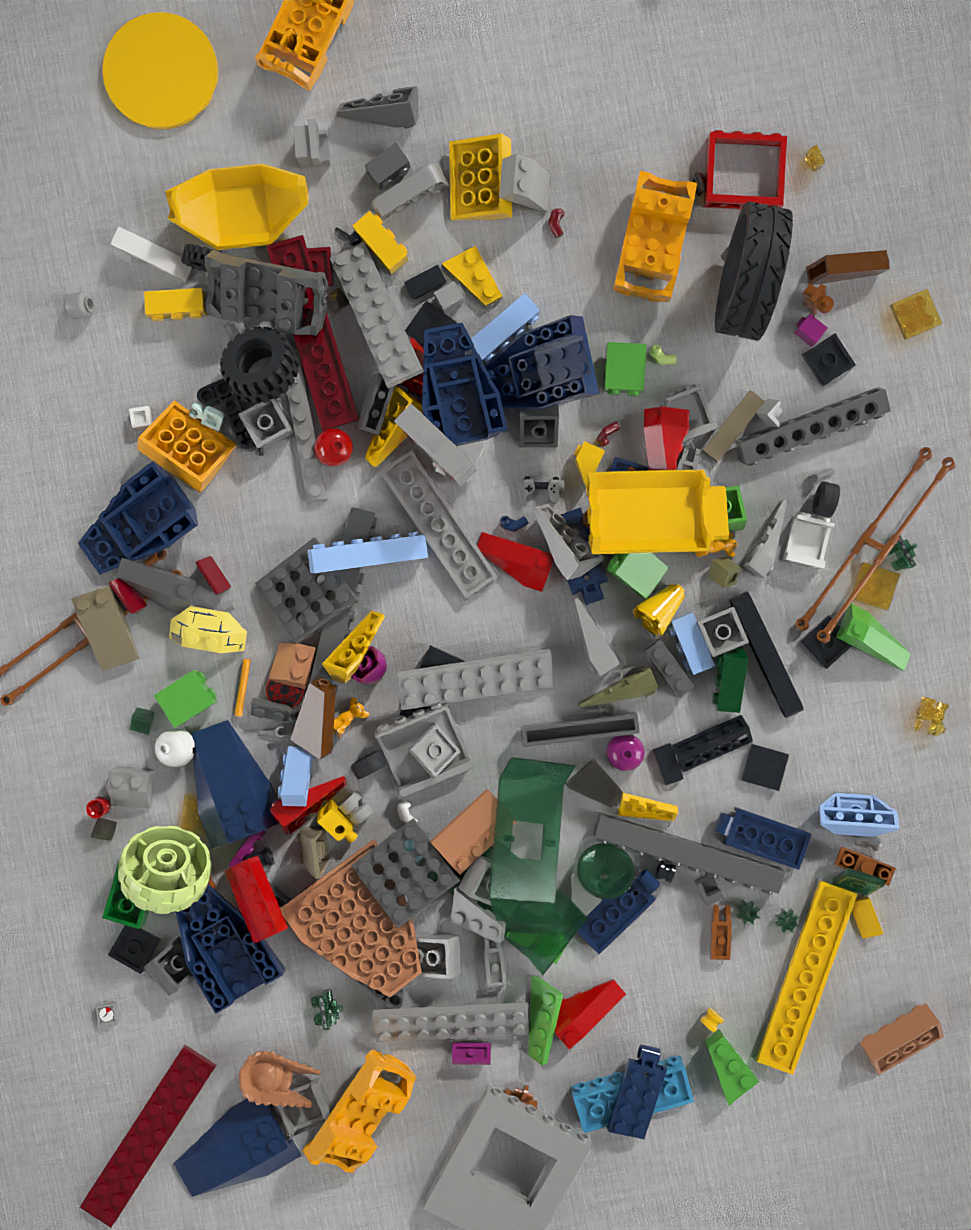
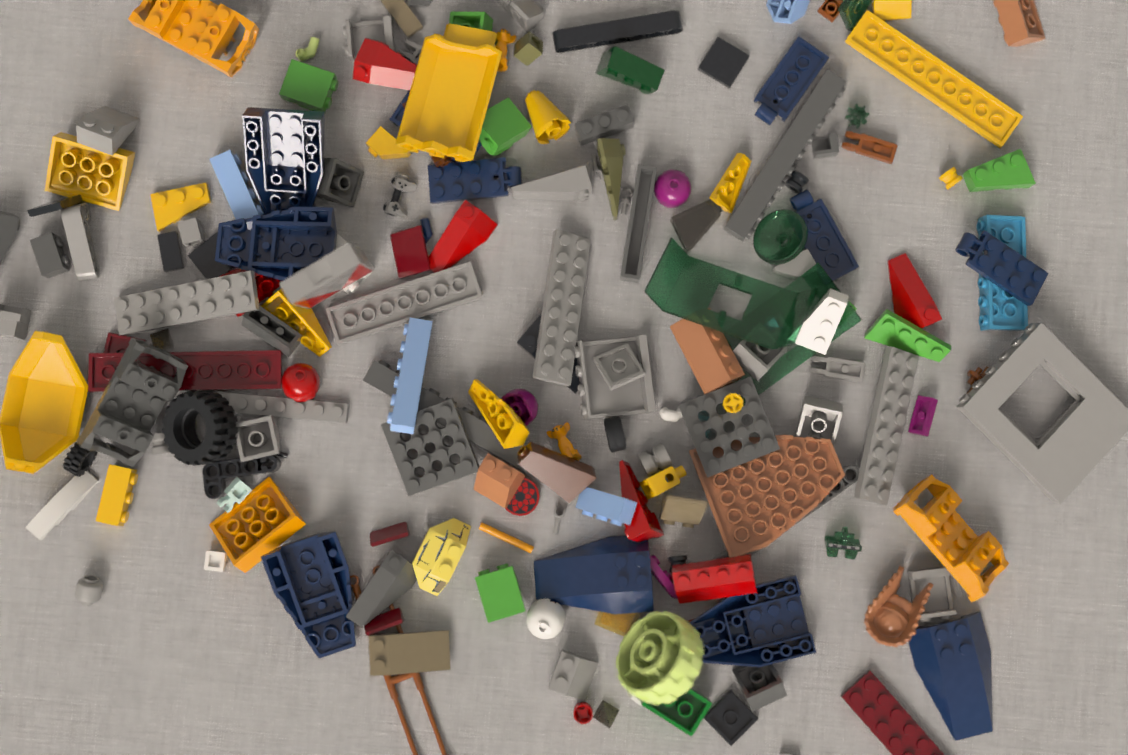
camera: 75 degrees left, 5 degrees down
clear green slope [130,707,155,735] -> none
dark grey hinge [251,698,300,725] -> none
black hand [335,227,361,246] -> none
yellow brick [352,211,408,274] -> none
light grey wing [451,886,506,943] -> none
light grey wedge [534,504,604,580] -> none
dark red arm [548,208,565,239] -> none
dark red arm [596,421,620,448] -> none
black tile [652,743,684,785] -> none
light blue brick [668,613,715,675] -> none
black fence [672,715,753,772] -> none
light grey slope [697,607,749,657] -> none
clear green gear [775,908,800,933] -> none
none -> black tile [27,195,82,217]
none -> dark red piece [390,225,431,279]
none -> yellow wheel [723,393,743,413]
none -> white wedge [789,289,849,354]

